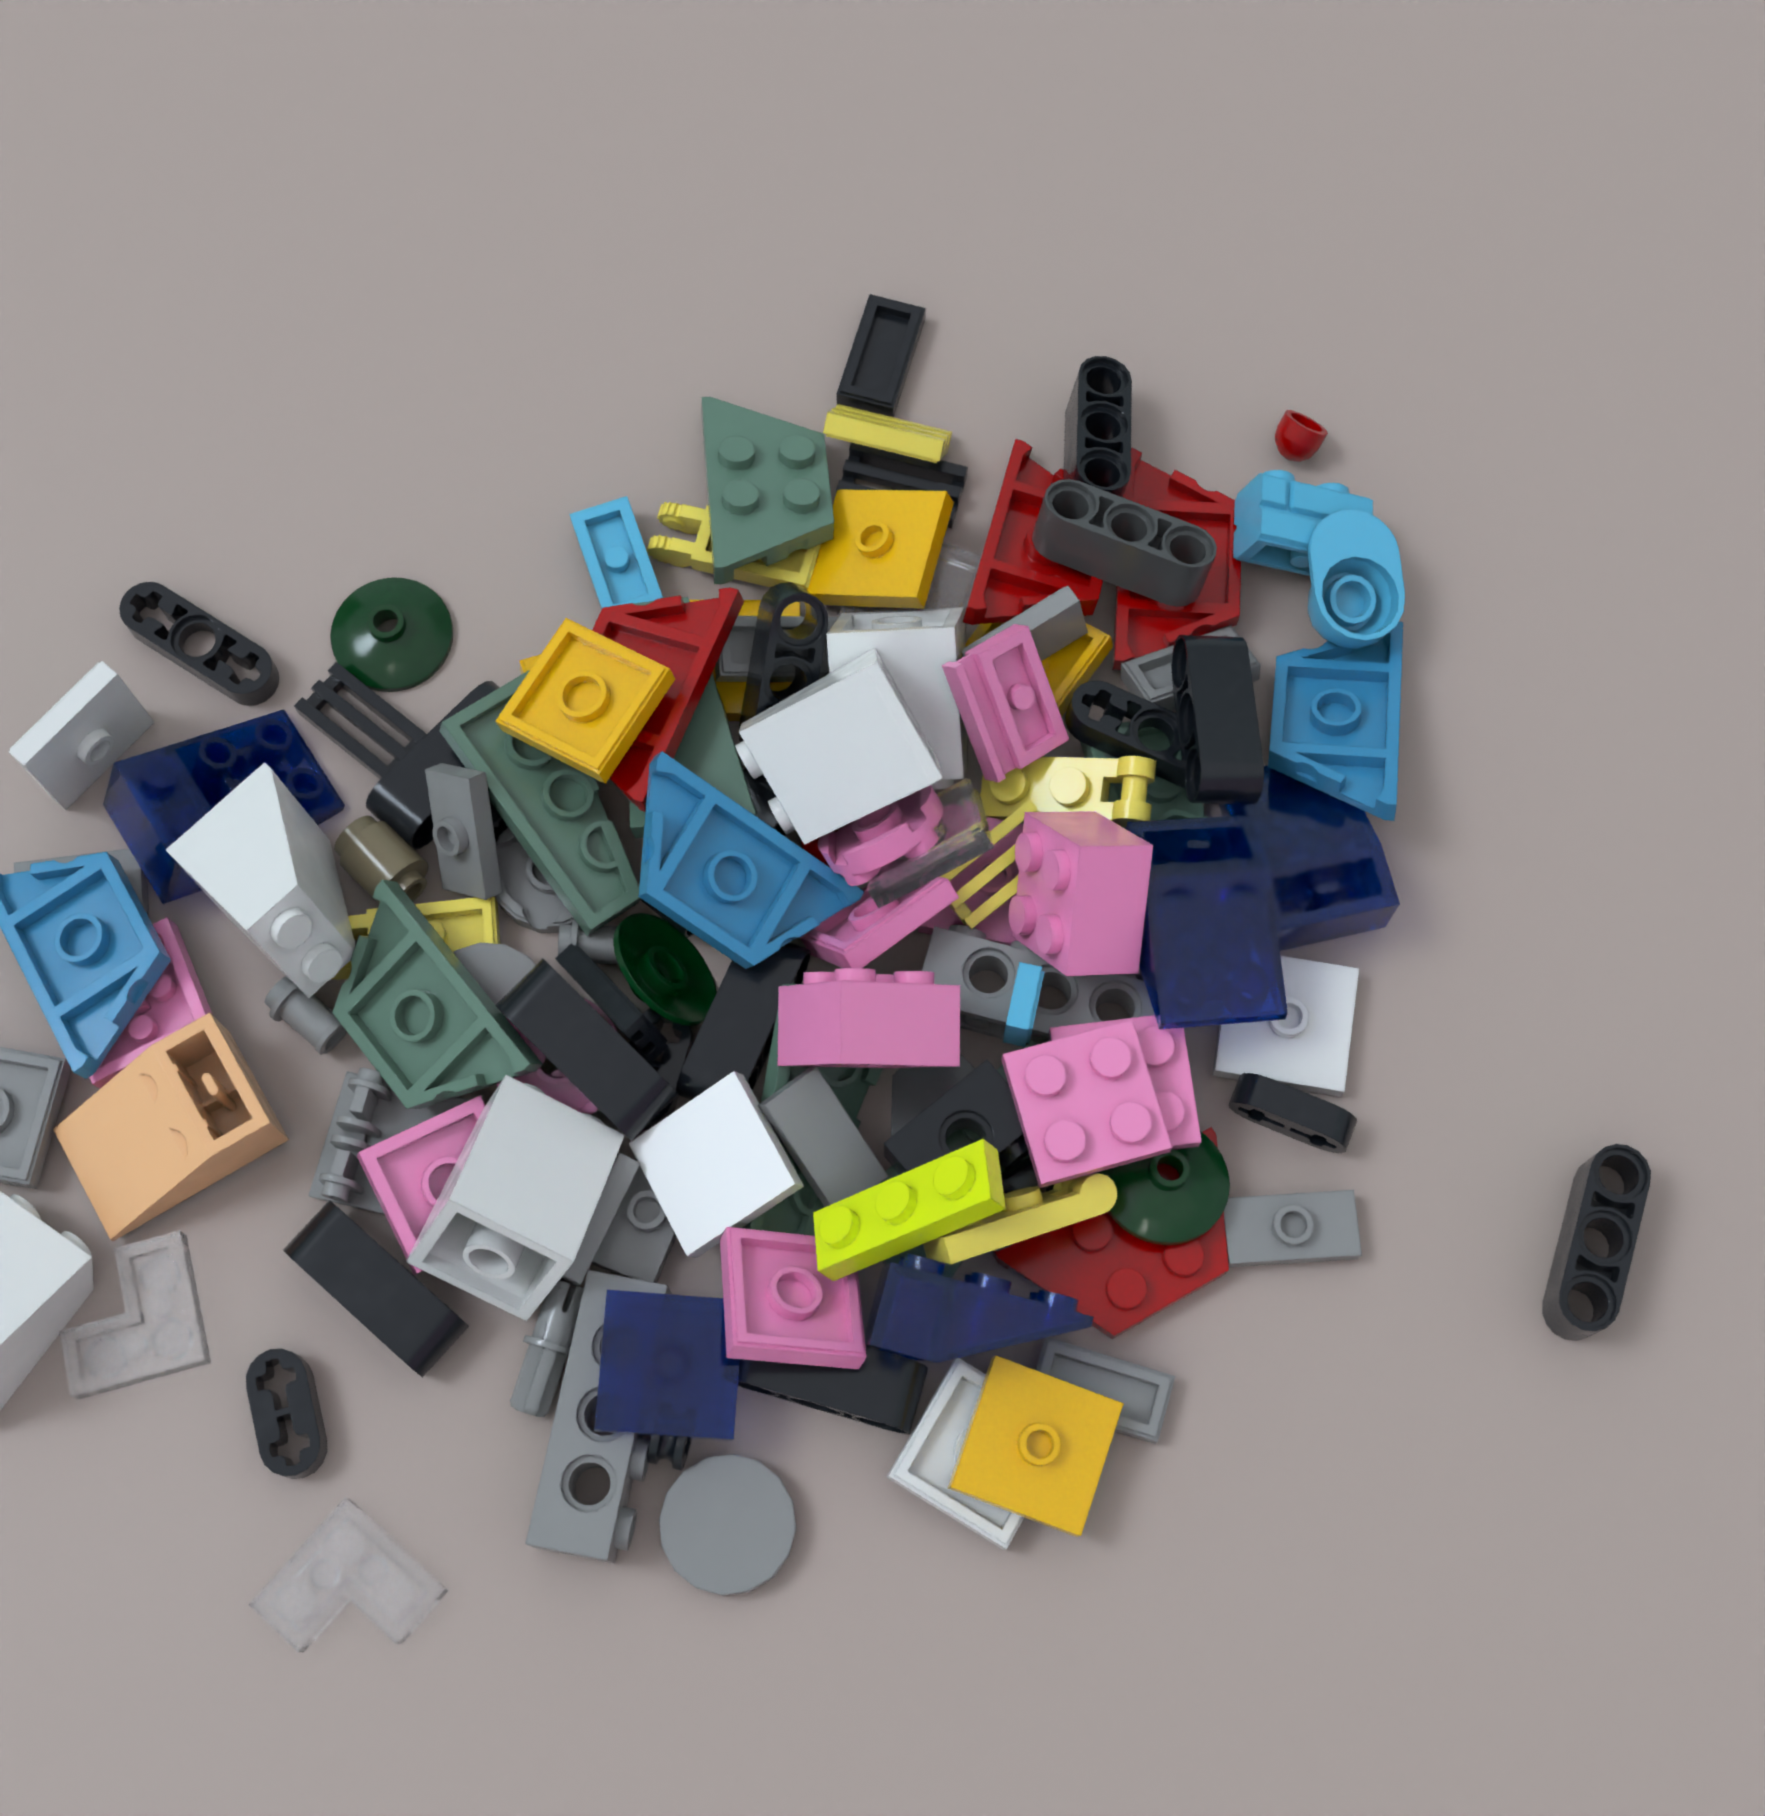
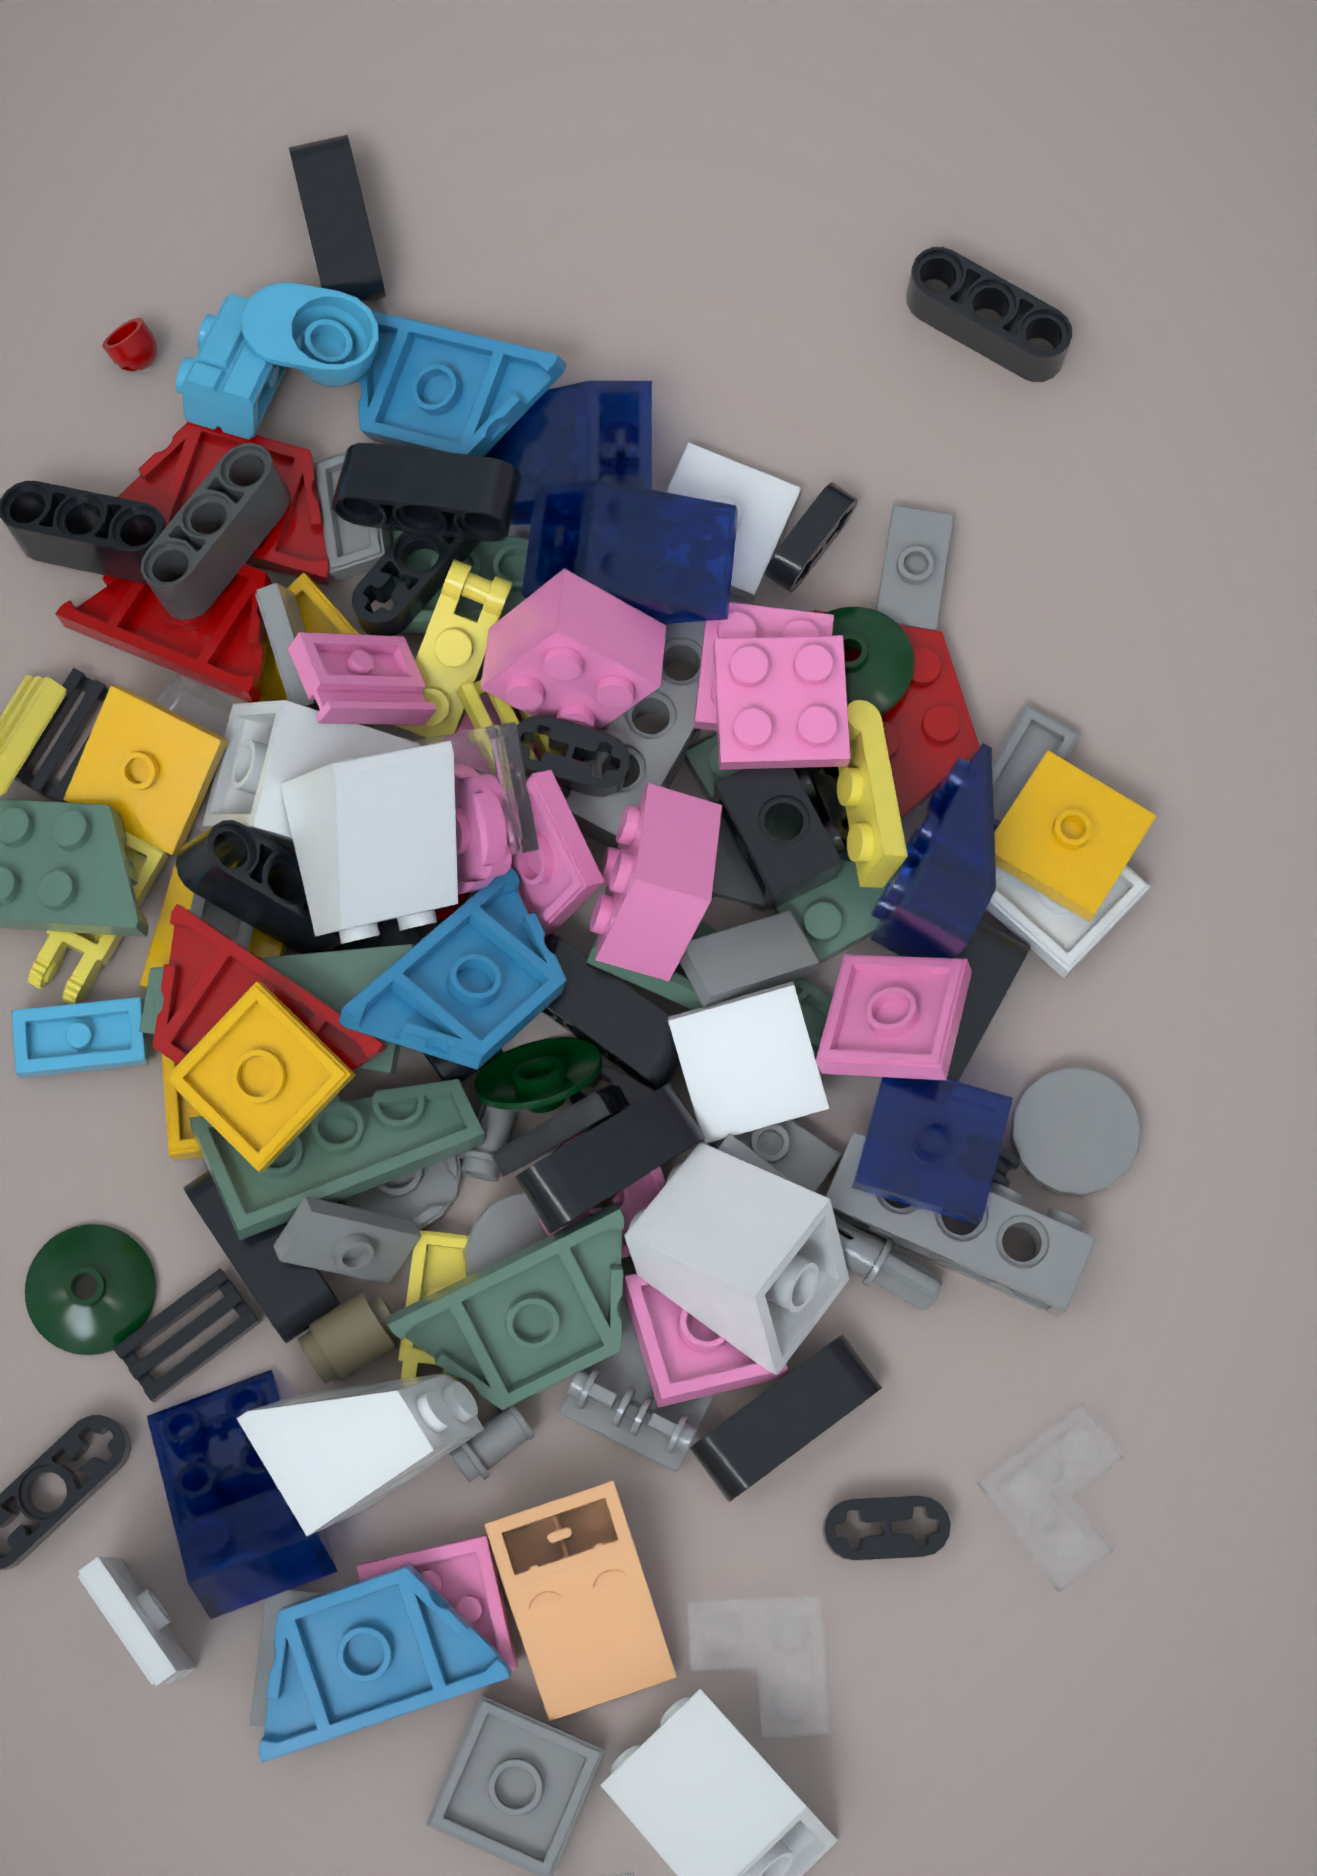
camera: 80 degrees left, 5 degrees up
neon yellow plate [813,1139,1006,1281] -> none
medium azure tile [1003,962,1045,1047] -> none
none -> black beam [289,135,386,302]
none -> black beam [510,715,630,797]

